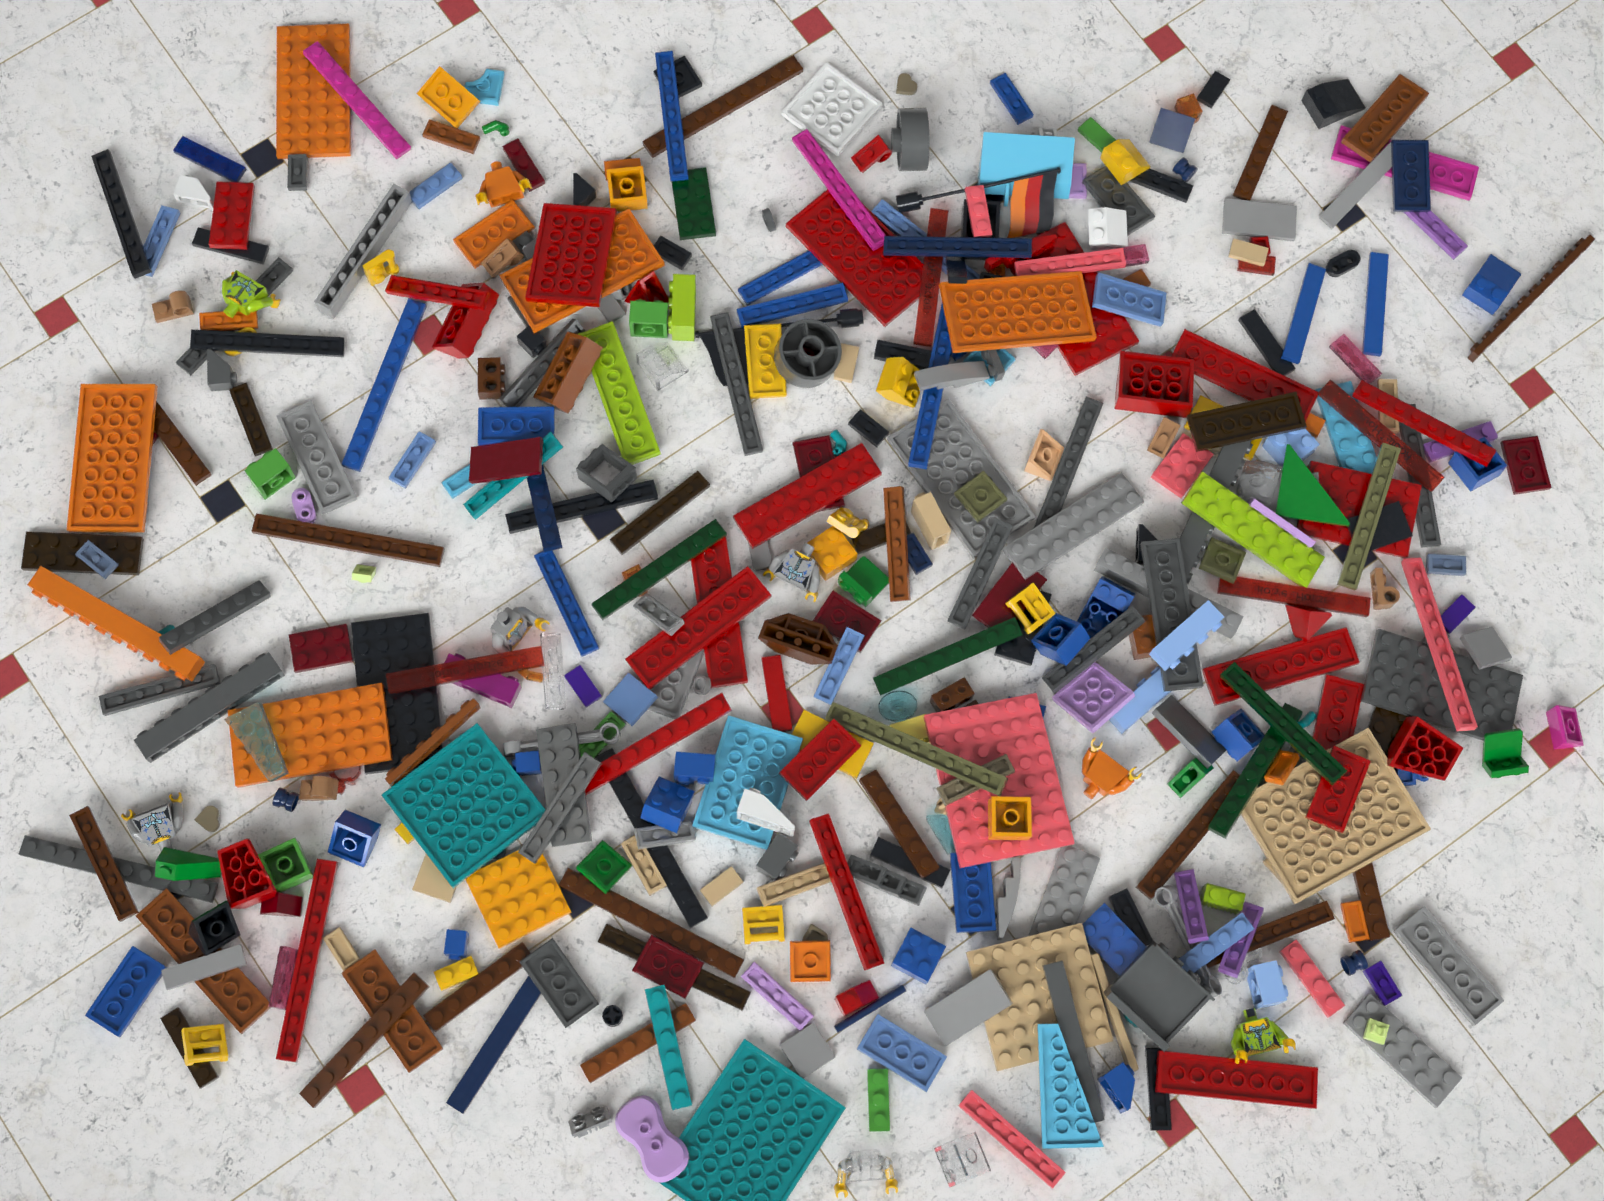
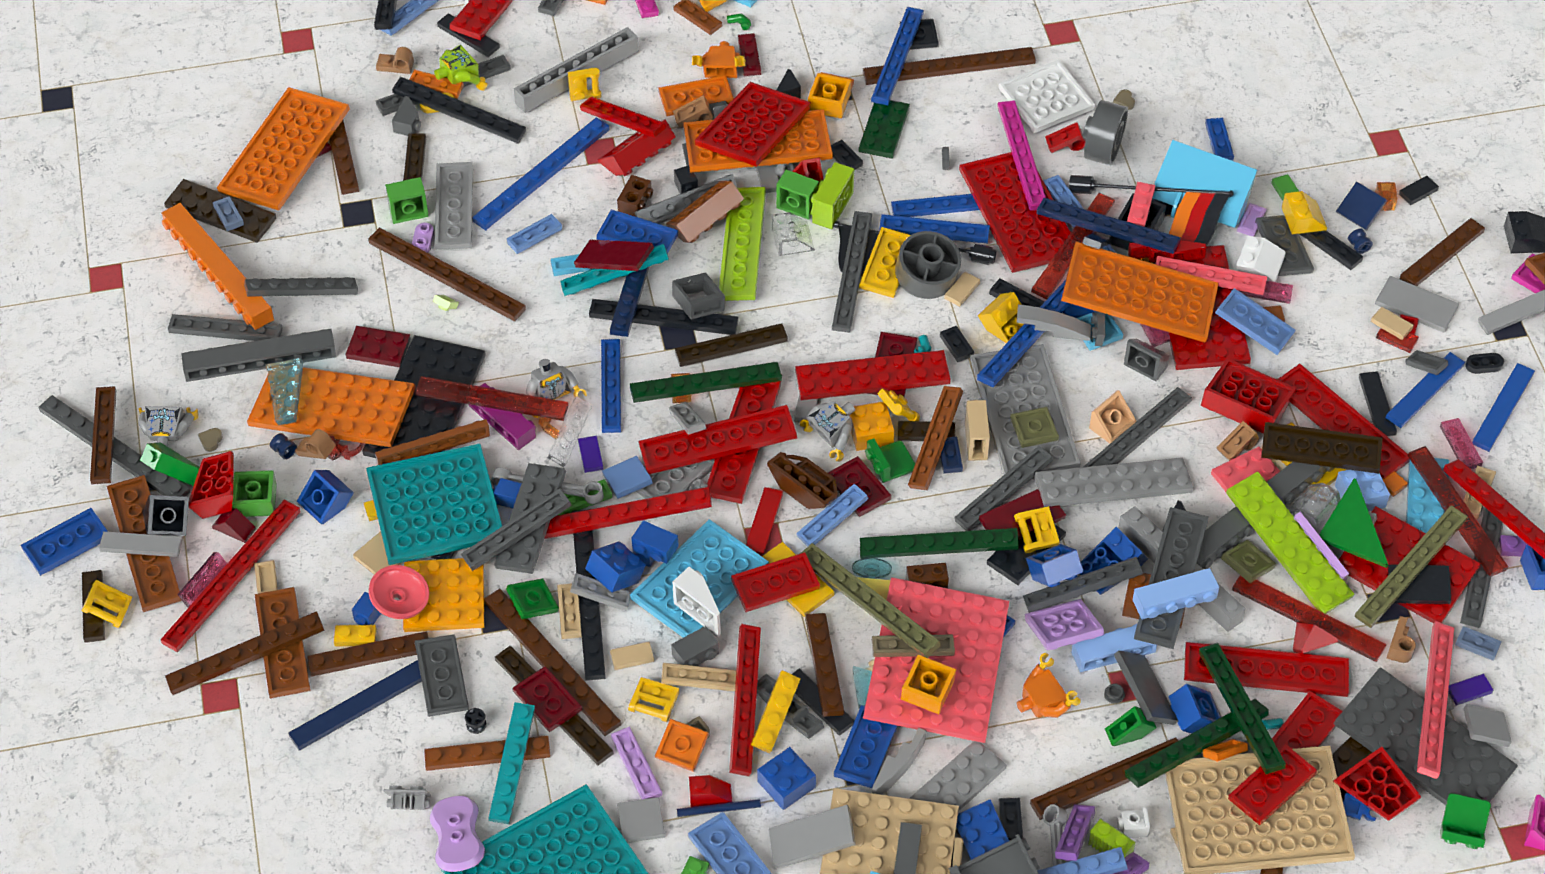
camera: 30 degrees right, 20 degrees down
medium blue plate [410,163,463,209] -> none
none -> coral dish [369,565,429,619]
none -> yellow plate [751,670,800,753]
none -> dark grey plate [1104,684,1125,704]
none -> white brick [1117,808,1150,838]
none -> dark grey slope [1124,339,1170,381]
none -> dark grey tile [1405,350,1448,375]

